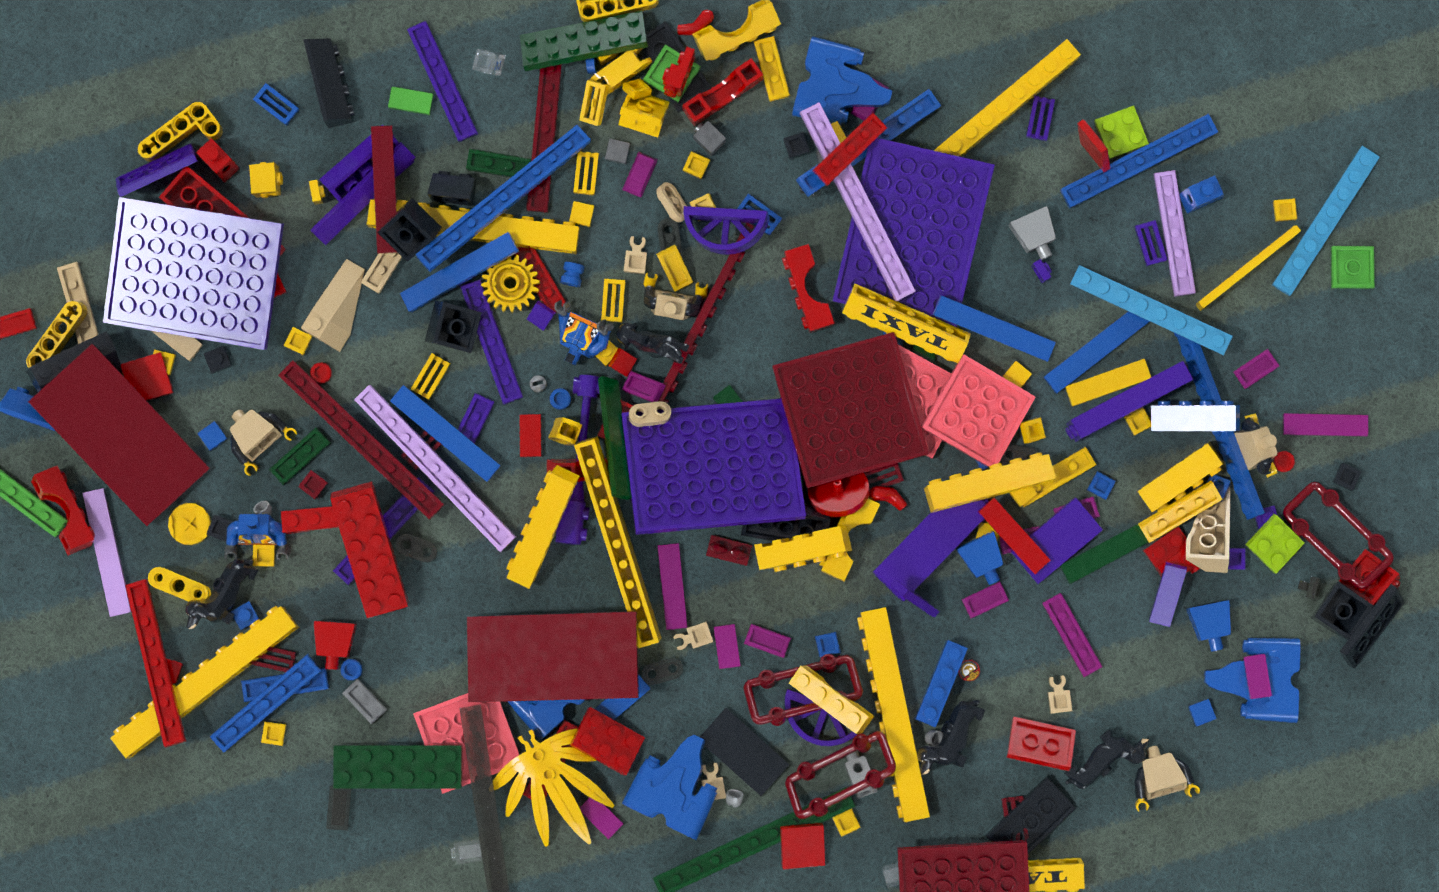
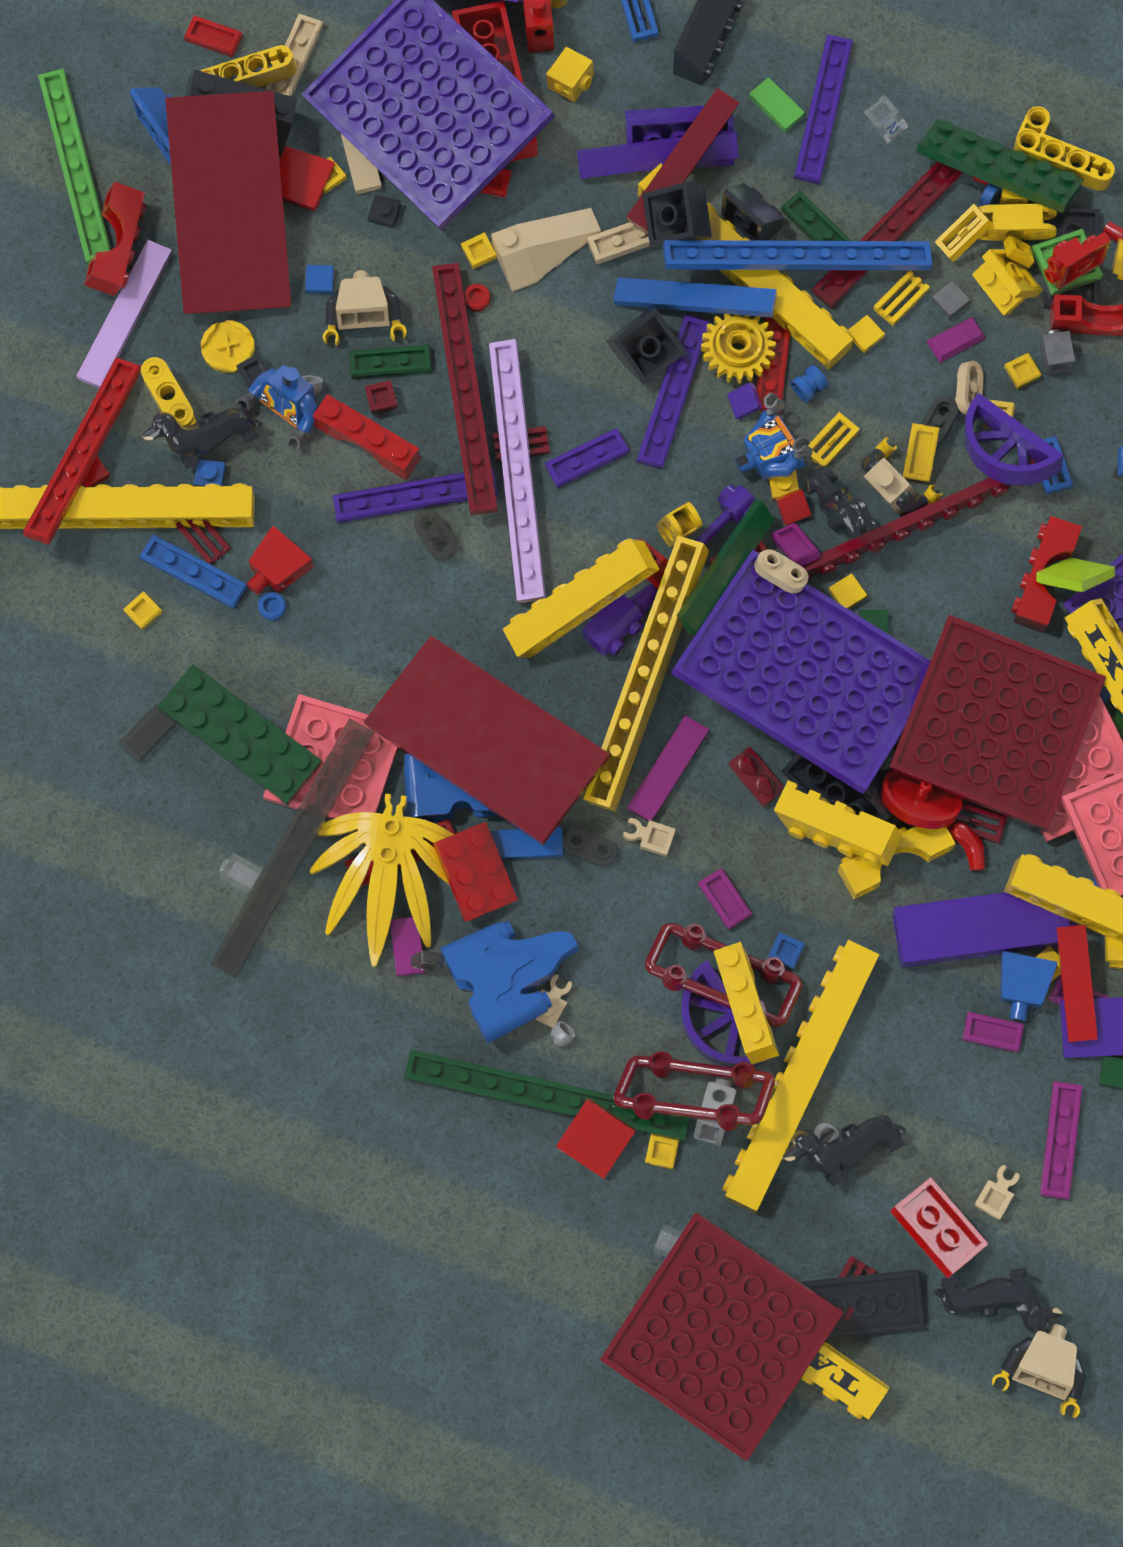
camera: 45 degrees right, 10 degrees down
blue tile [210,654,322,753] -> none
yellow tile [253,545,275,567] -> none
yellow plate [309,180,326,205] -> none
red brick [330,481,408,618] -> none
flat silver tile [342,679,387,724] -> none
blue tile [390,385,501,482] -> none
yellow tile [411,353,450,400] -> none
red tile [520,414,541,457] -> none
light grey hinge [530,375,547,393] -> none
blue tile [550,388,571,410] -> none
tan plate [624,236,647,274] -> none
black tile [700,708,789,796] -> none
magenta tile [714,624,740,669] -> none
dark purple tile [890,579,939,617] -> none
blue brick [914,640,968,727] -> none
tile [958,660,980,681] -> none
none -> clear smoke tile [410,951,444,972]
none -> yellow tile [828,573,867,609]
none -> lime tile [1036,558,1115,592]

